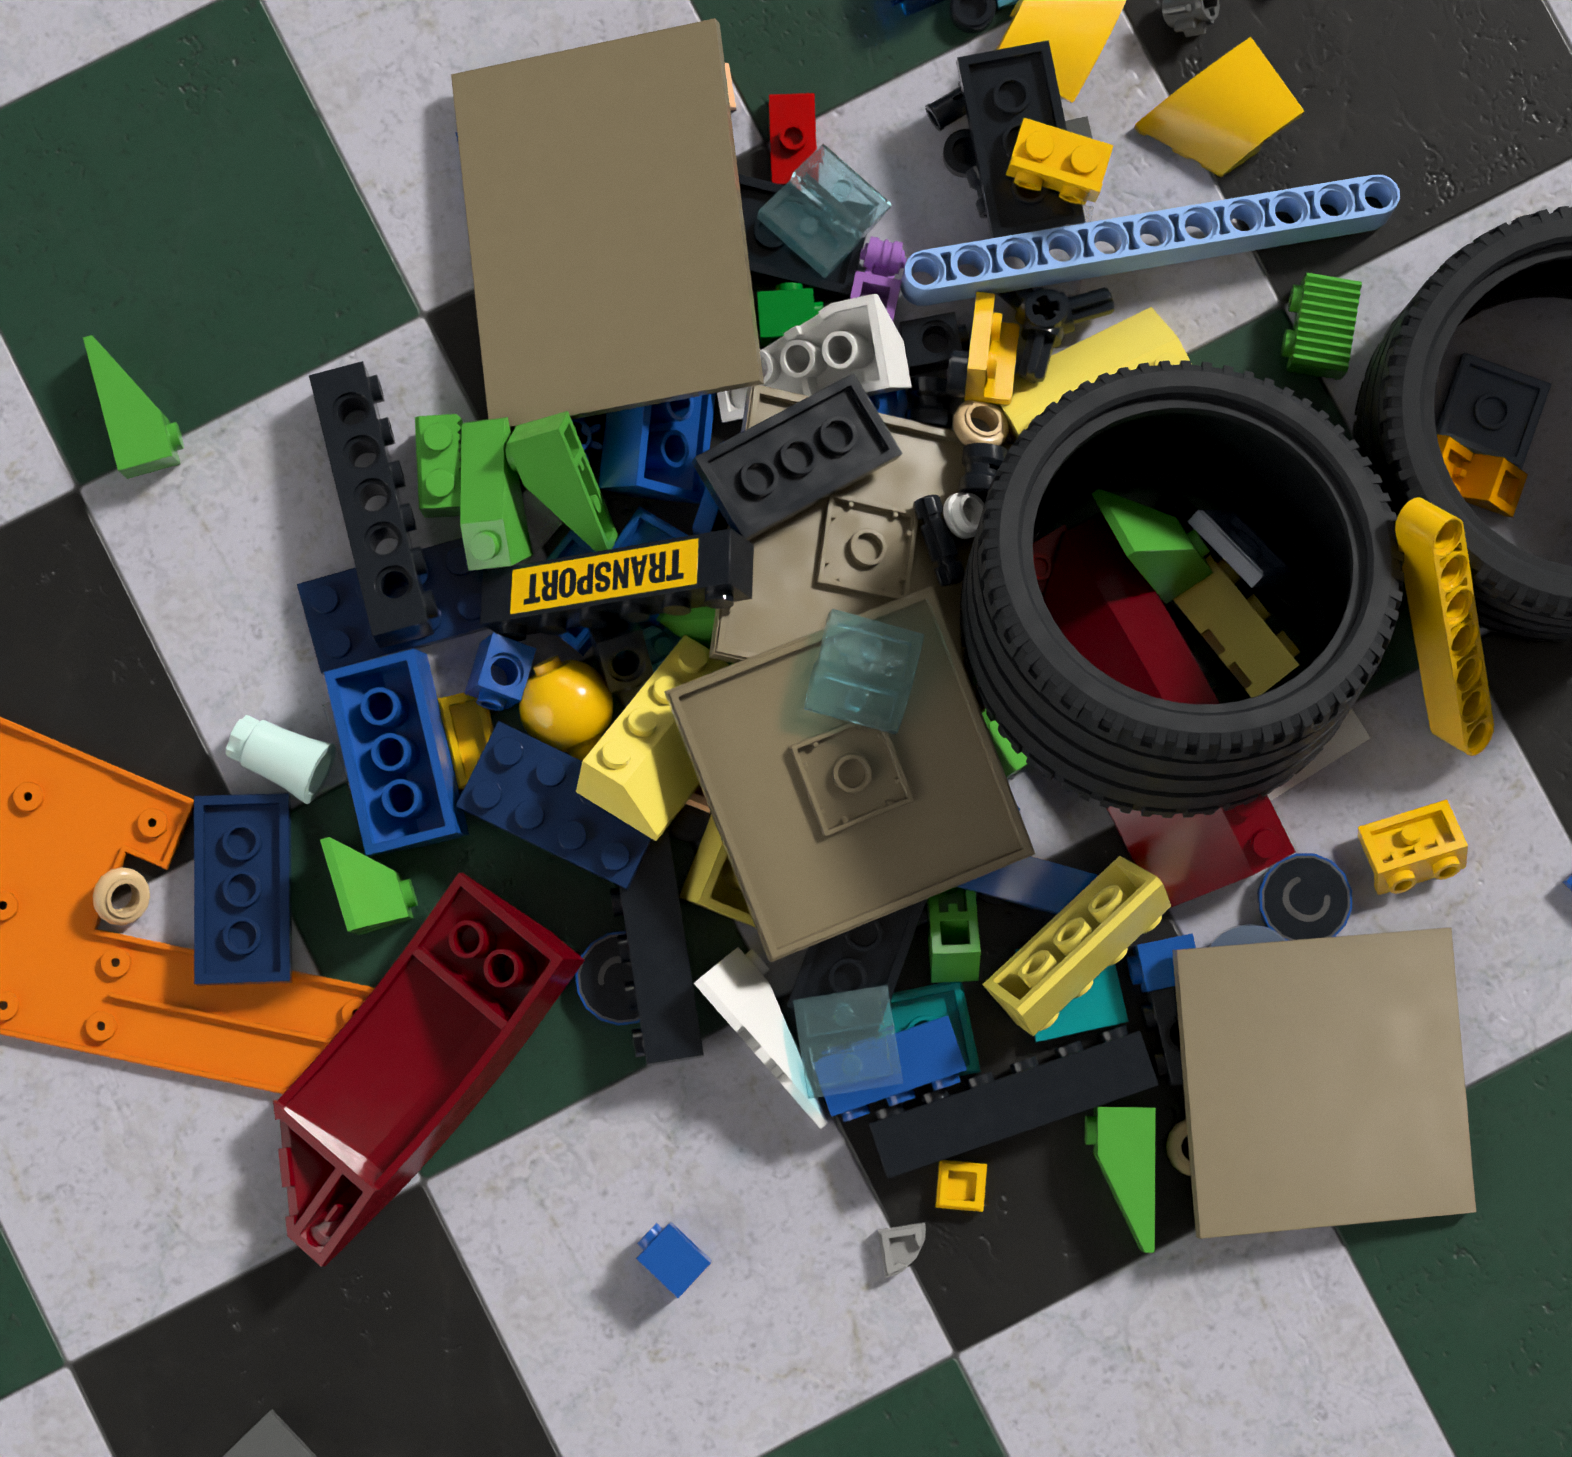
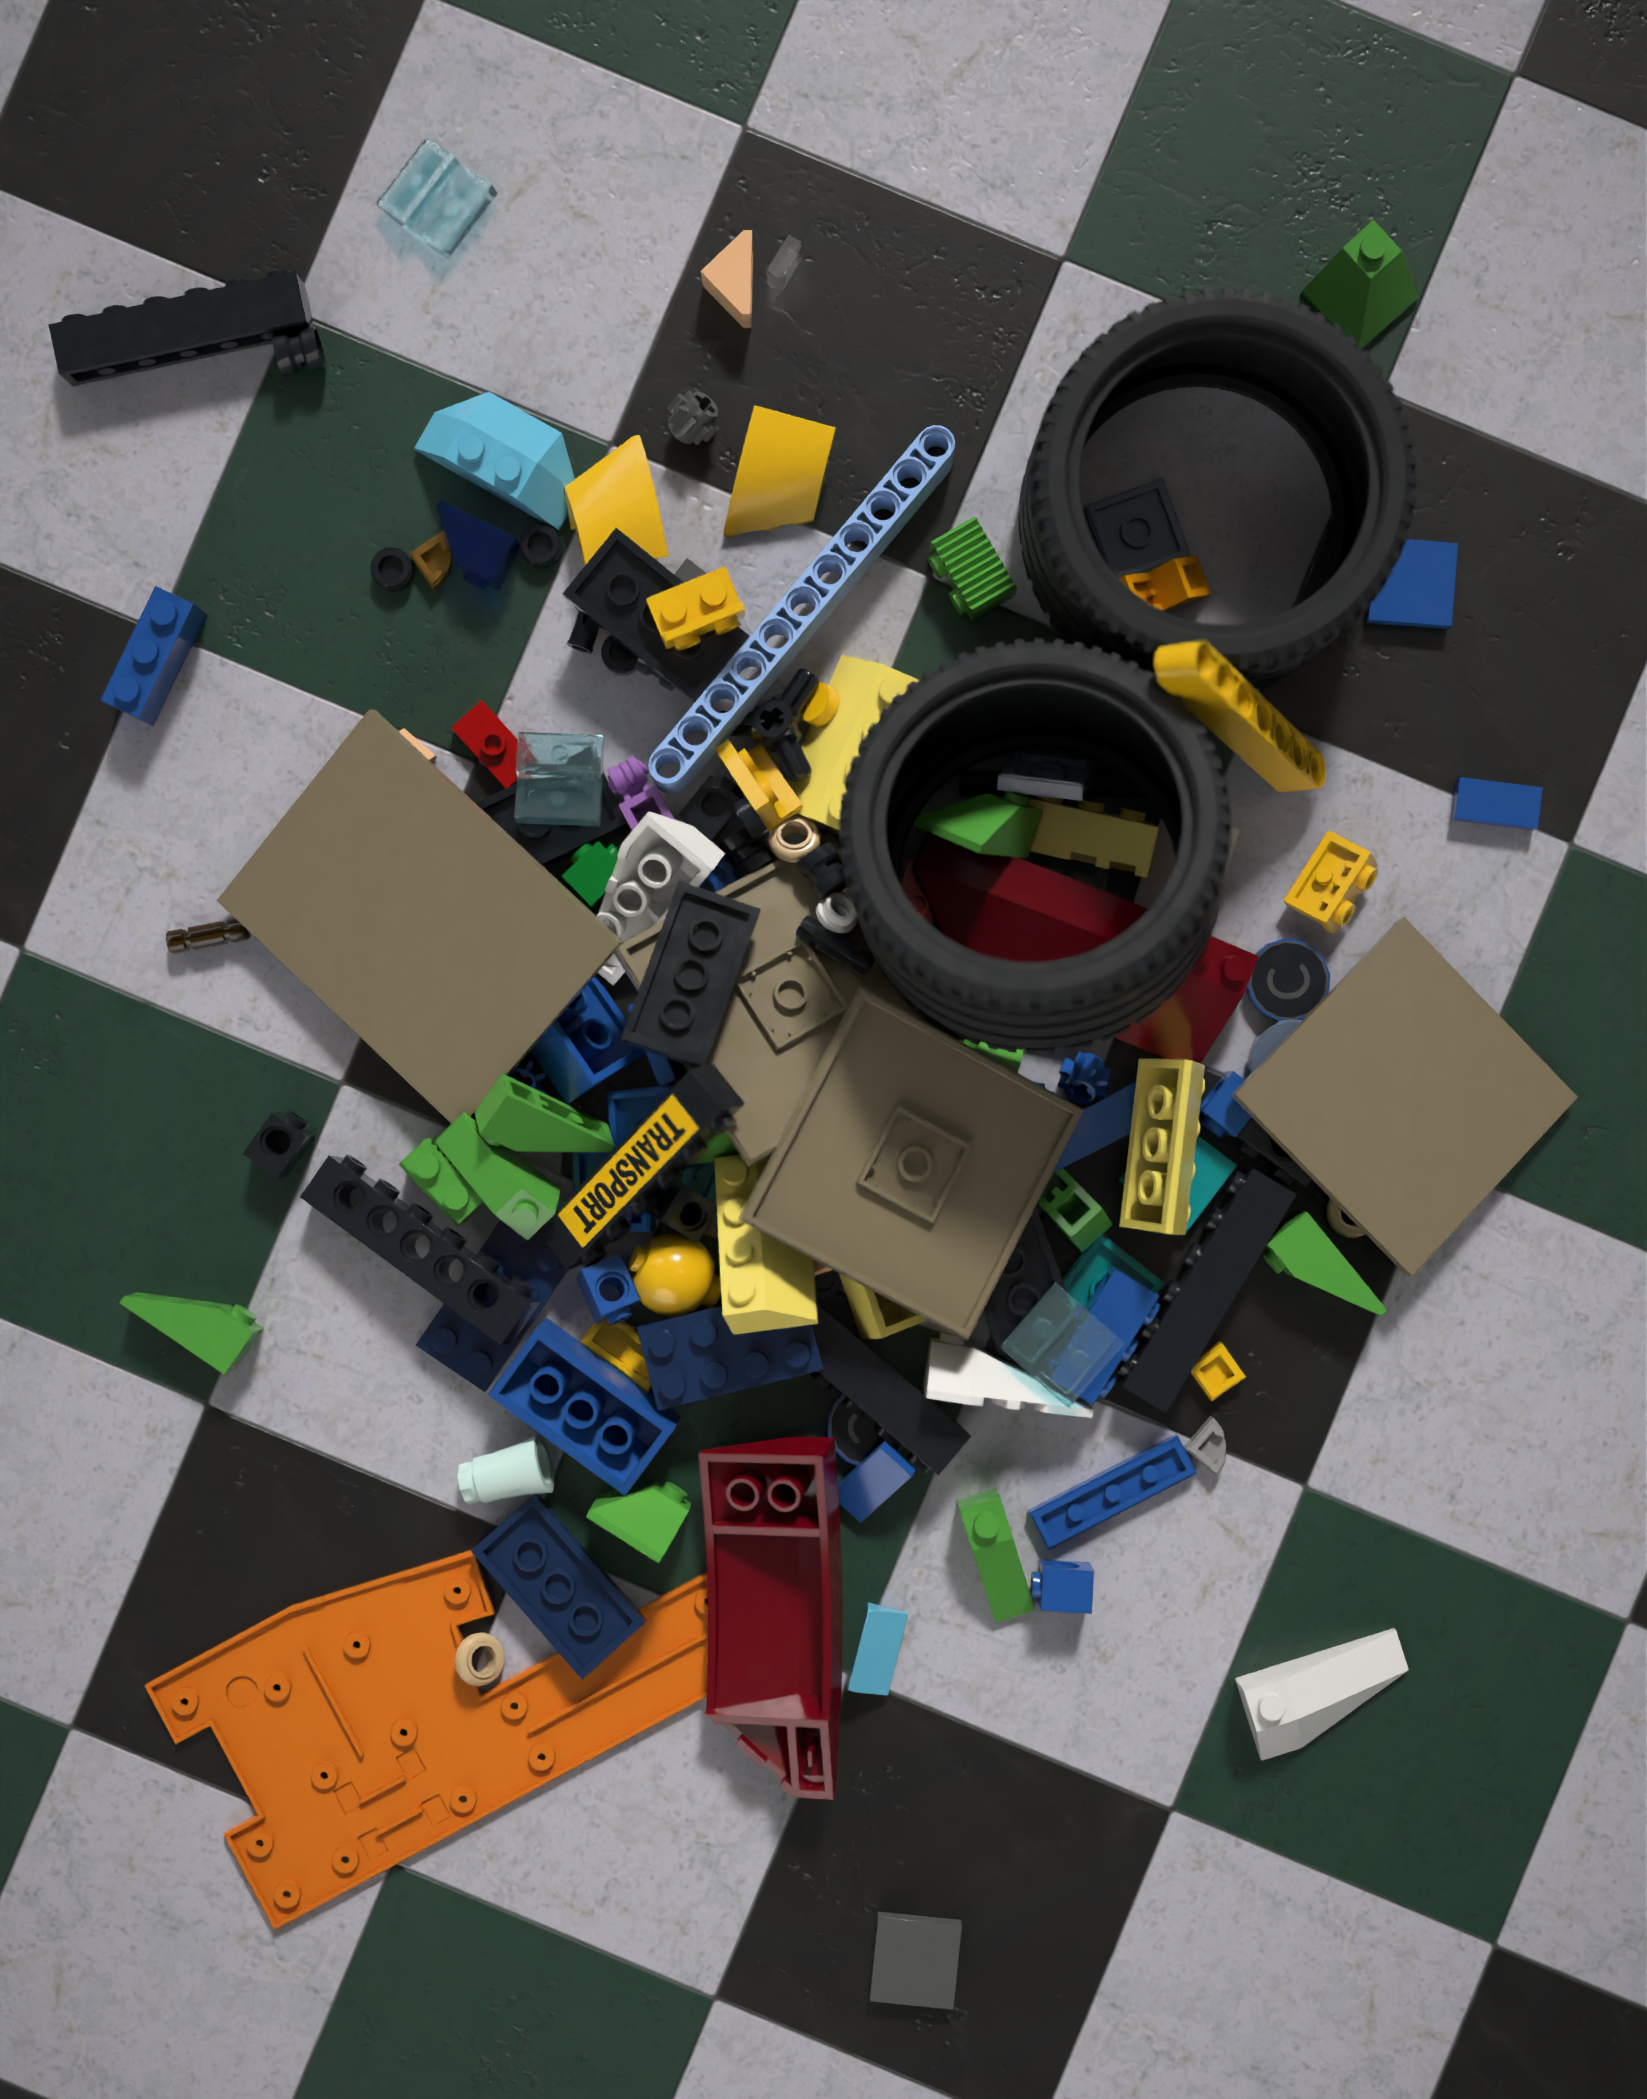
camera: 40 degrees left, 5 degrees up
clear light blue slope [804,609,925,735] -> none
none -> dark brown axle [166,918,251,954]
none -> black brick [243,1110,315,1179]
none -> yellow tile [800,682,839,727]
none -> blue tile [838,1441,916,1523]
none -> medium azure slope [847,1602,908,1695]
none -> bright green slope [957,1488,1035,1623]
none -> blue tile [1028,1434,1197,1550]
none -> blue gear [1057,1052,1112,1104]

